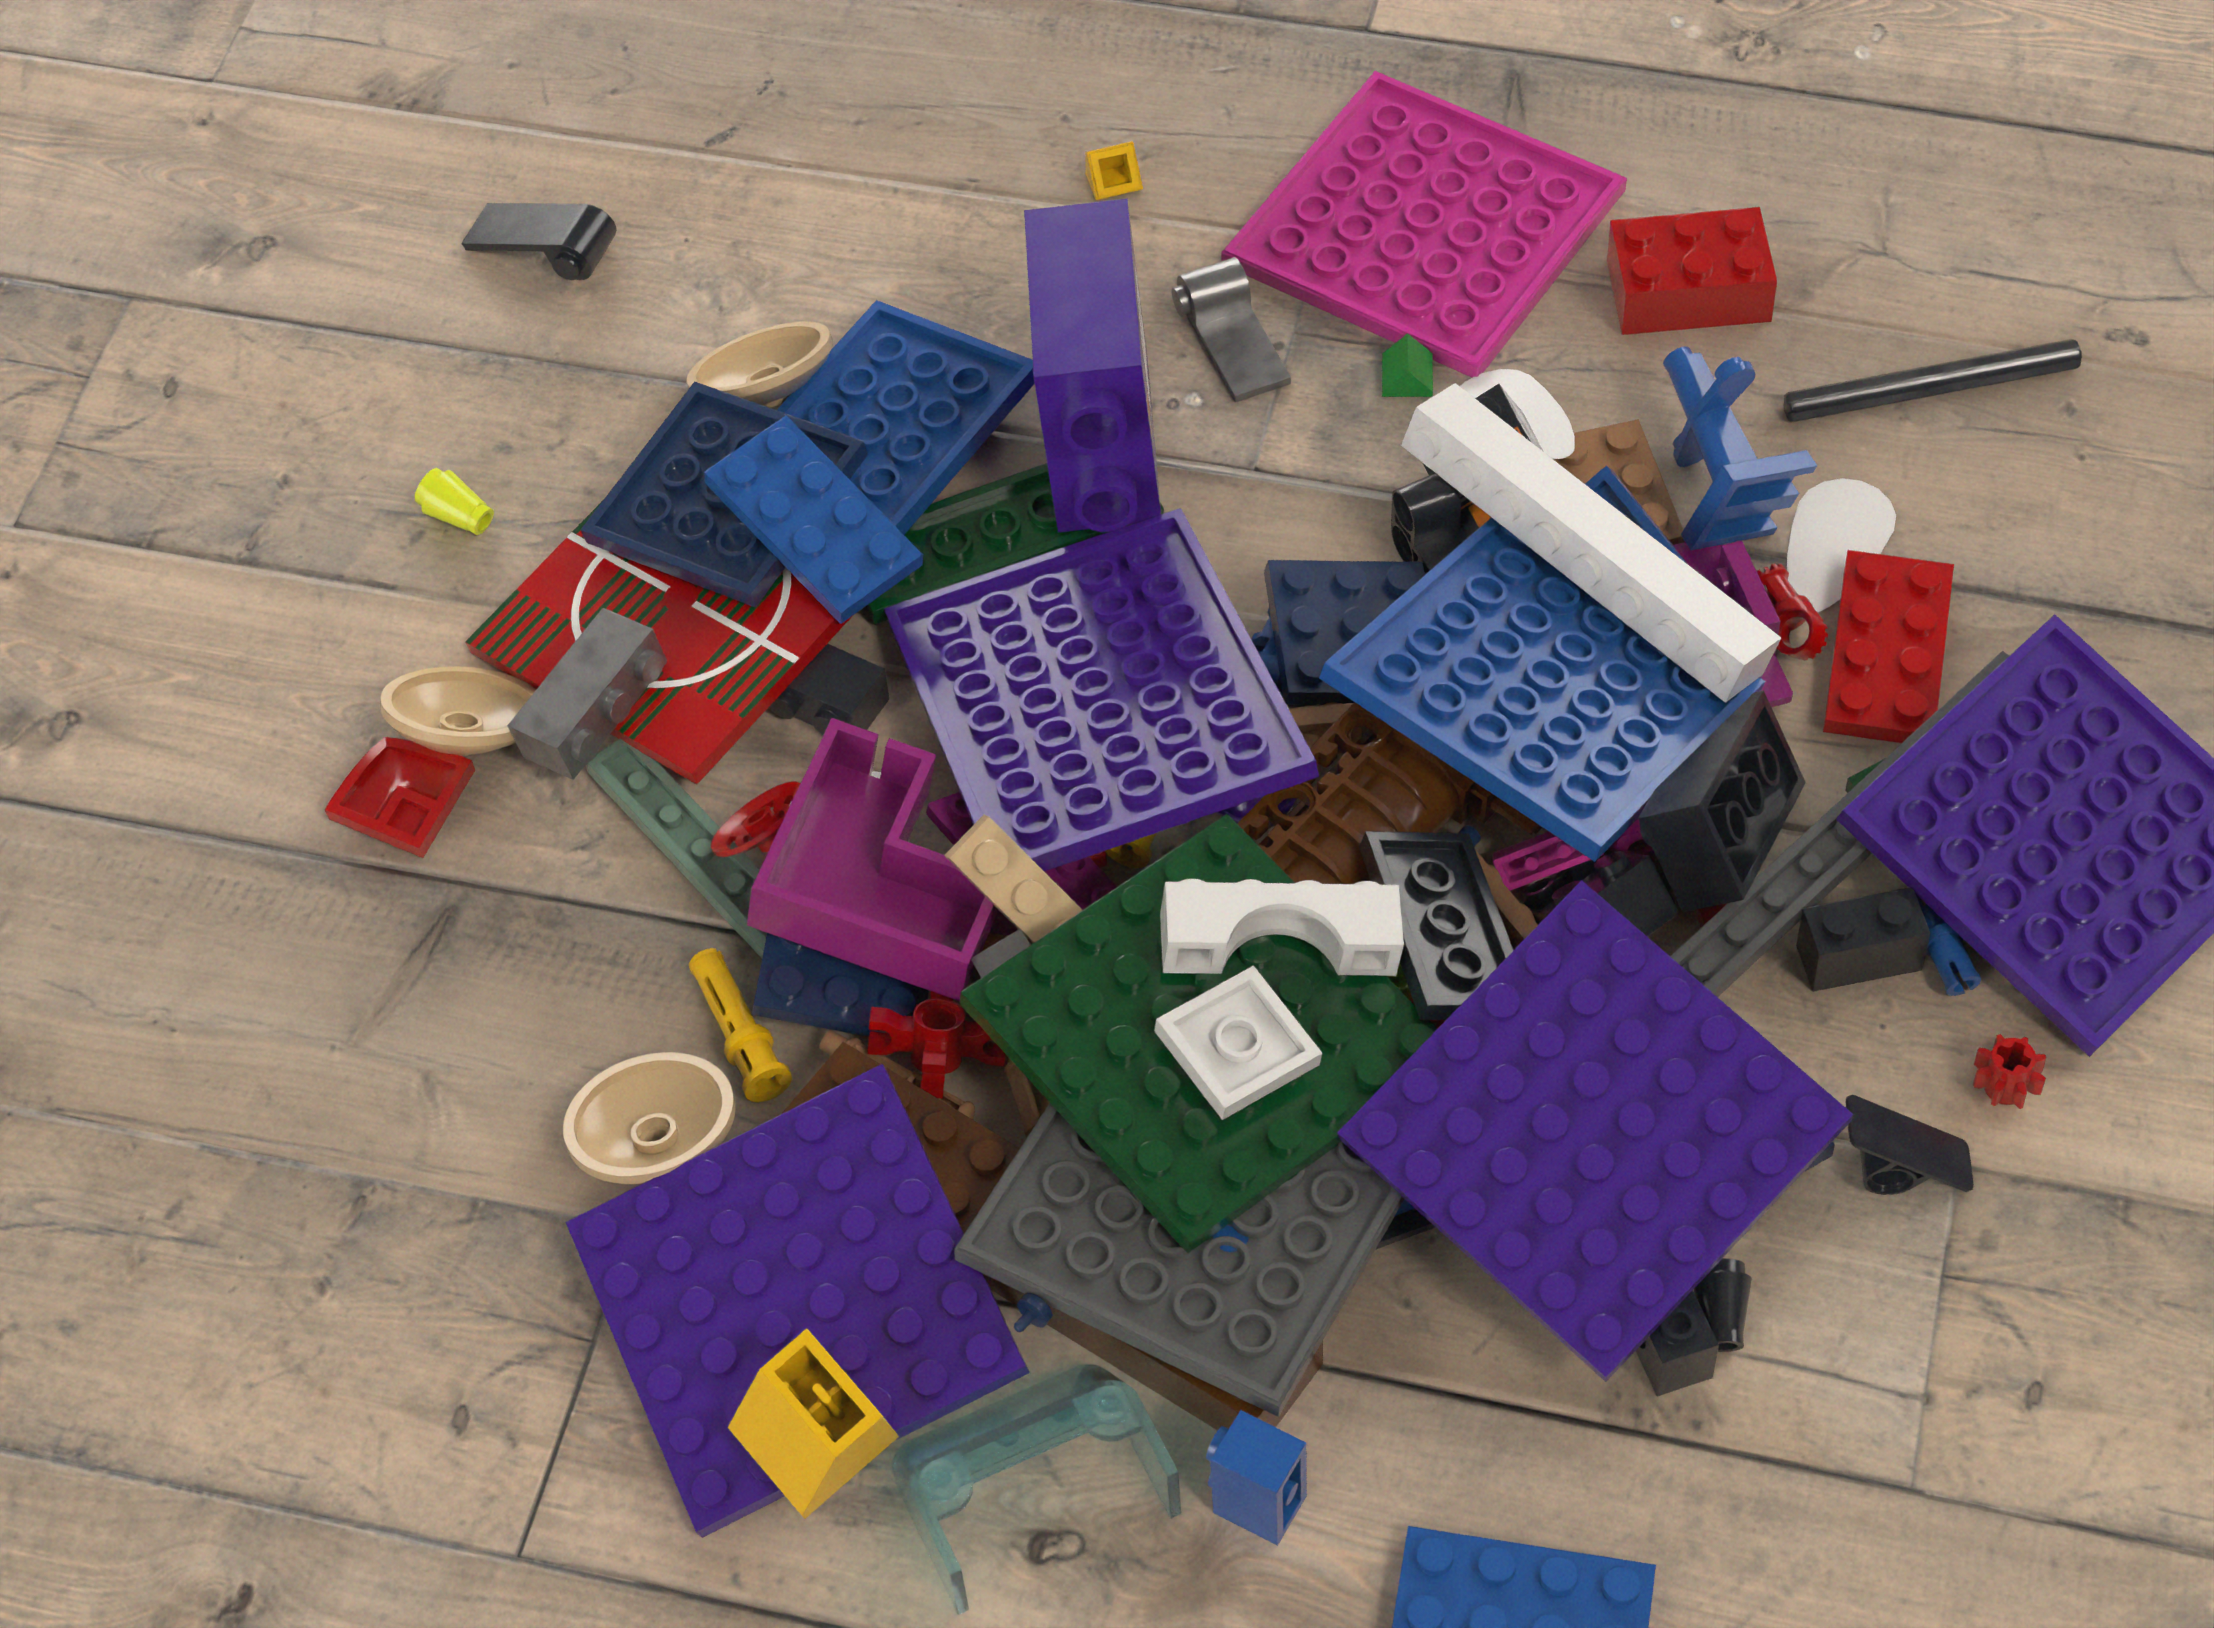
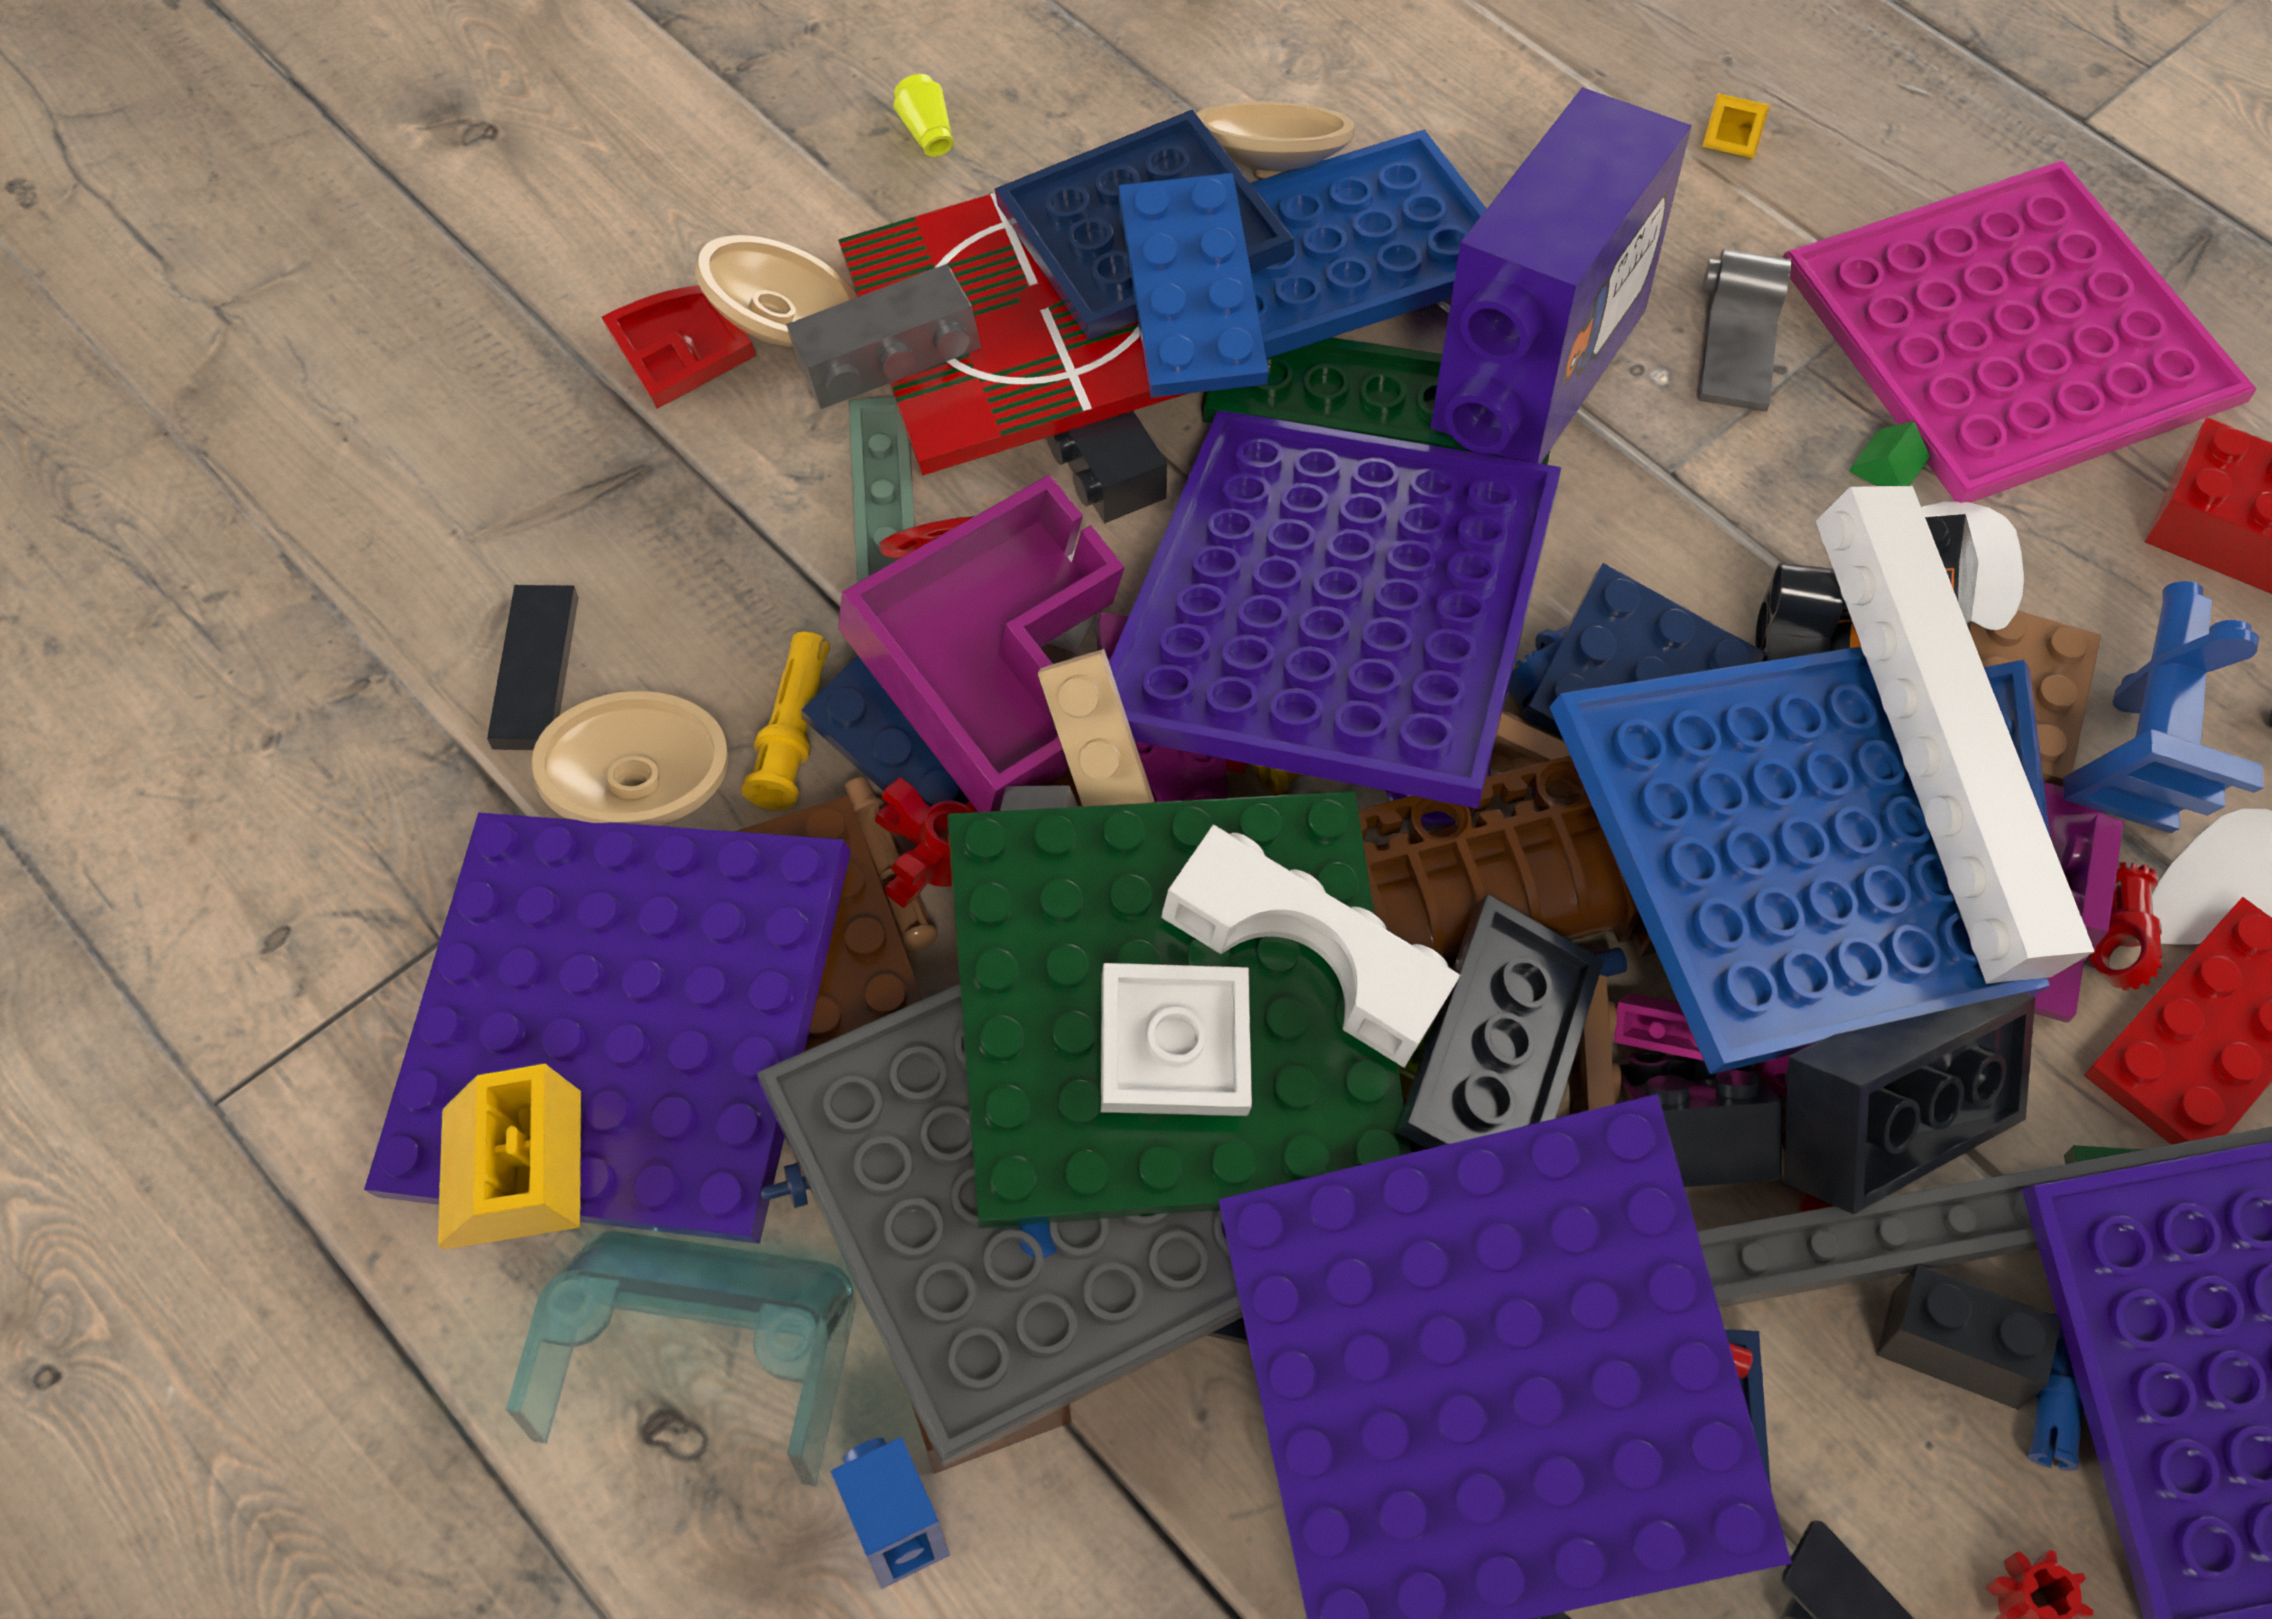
camera: 30 degrees right, 5 degrees up
none -> black tile [487,585,579,750]

